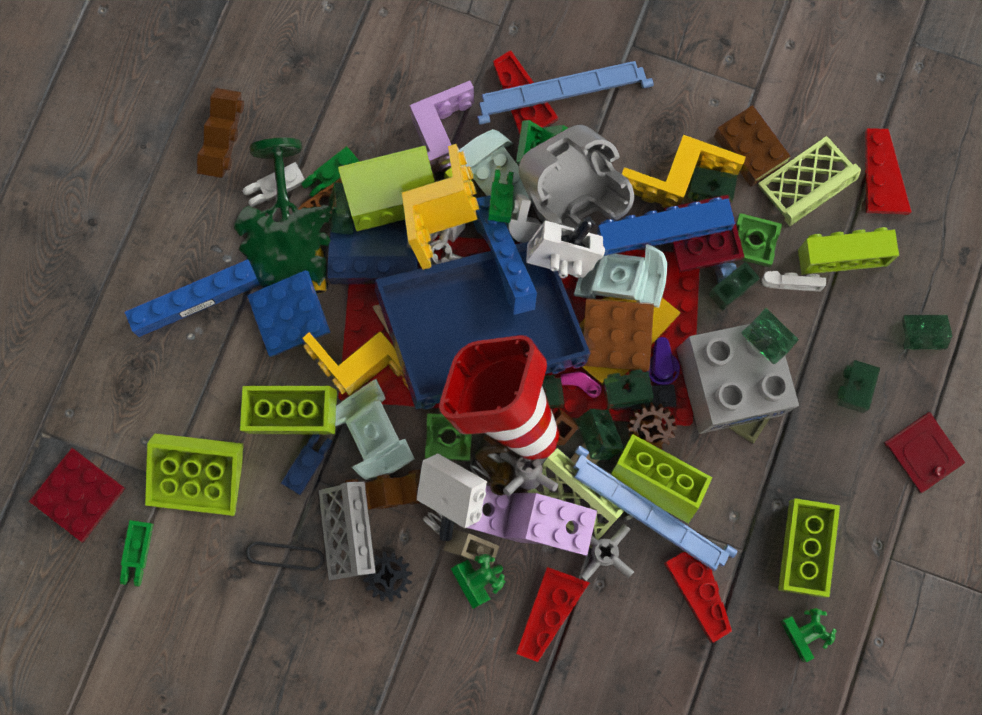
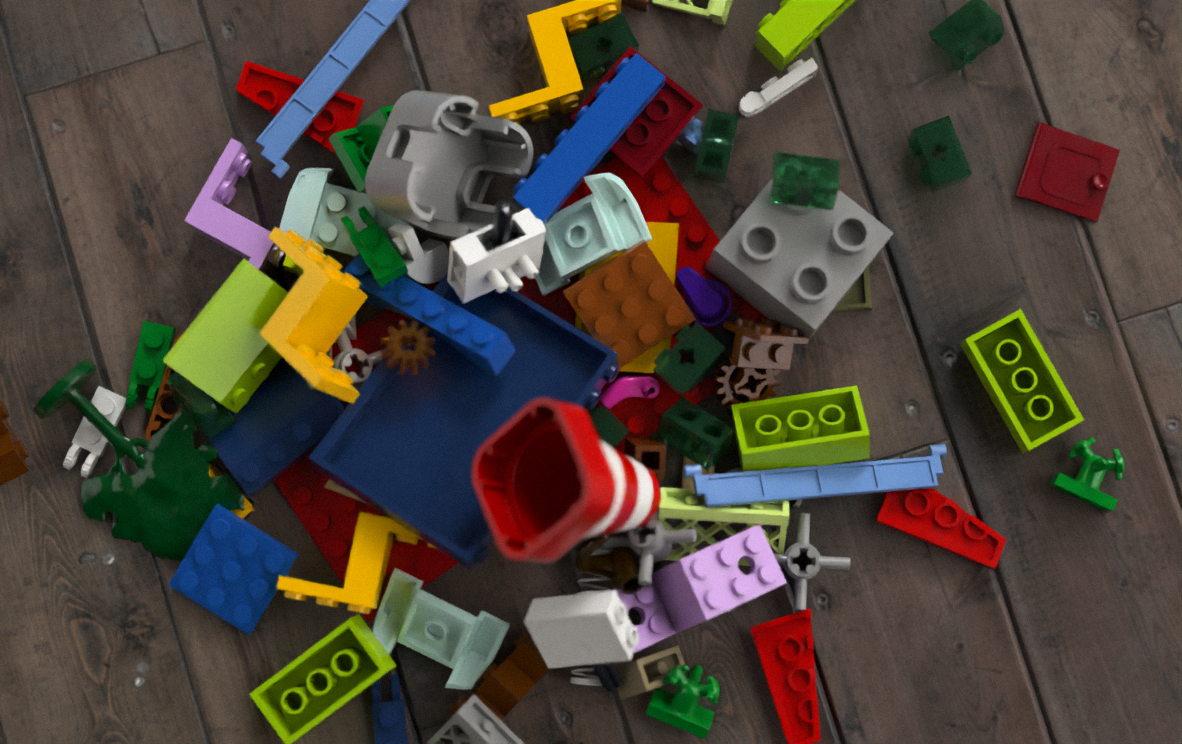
camera: 35 degrees left, 5 degrees up
blue brick [125,259,260,337] -> none
bright green brick [425,413,471,461] -> none
bright green brick [736,213,782,267] -> none
none -> clear orange gear [381,320,436,375]
none -> reddish brown bracket [723,317,809,370]

